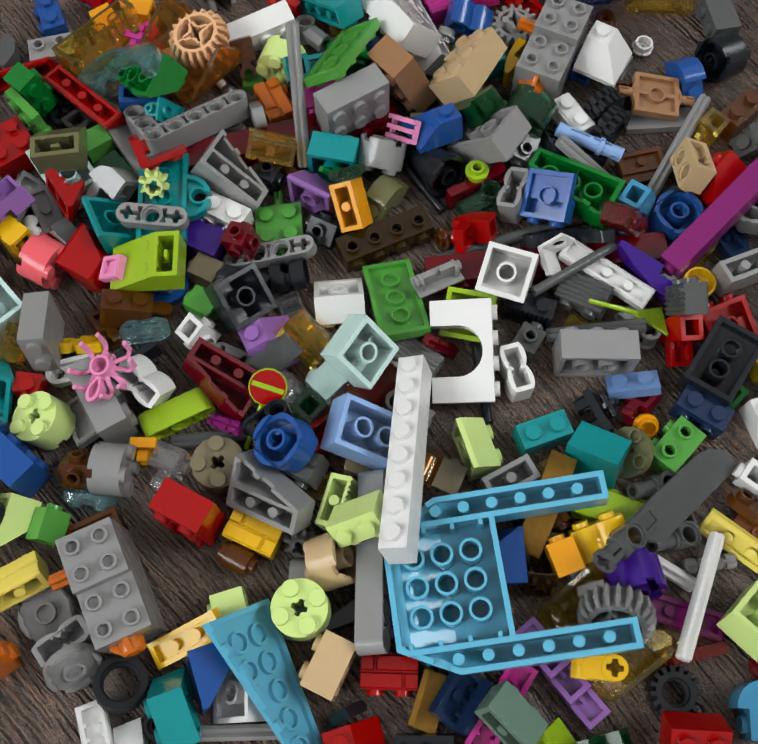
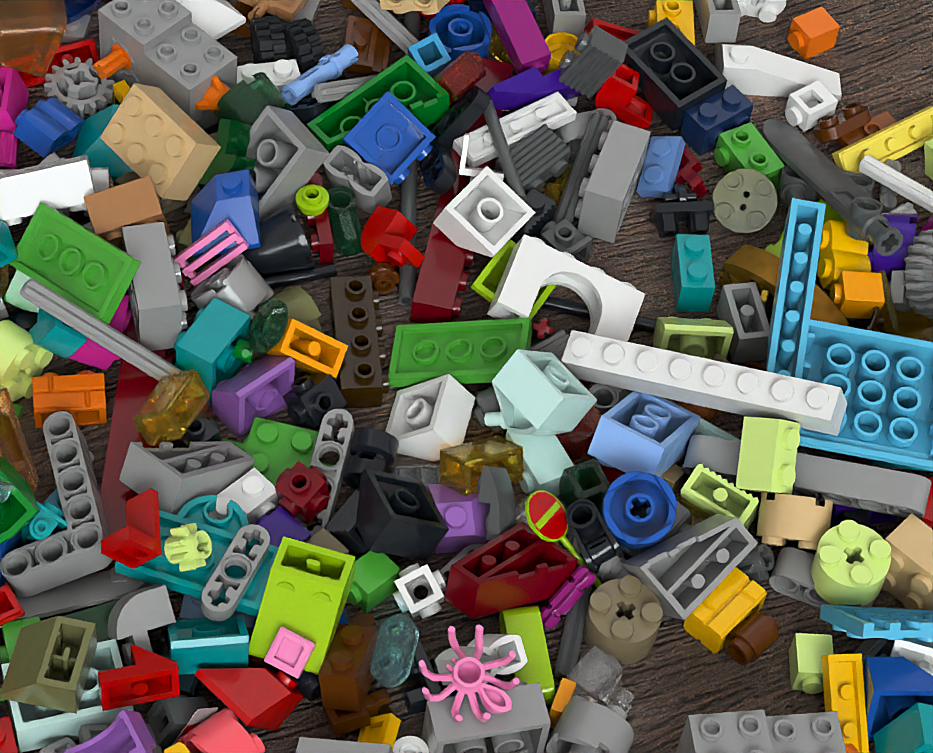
camera: 80 degrees left, 15 degrees down
red brick [148,477,228,548] -> none
light grey beam [248,100,268,129] -> none
light grey hinge [409,259,465,299] -> none
white brick [498,342,535,403] -> none
teal slope [565,421,632,489] -> none
lime piece [588,298,668,336] -> none
light orange plate [632,413,659,438] -> none

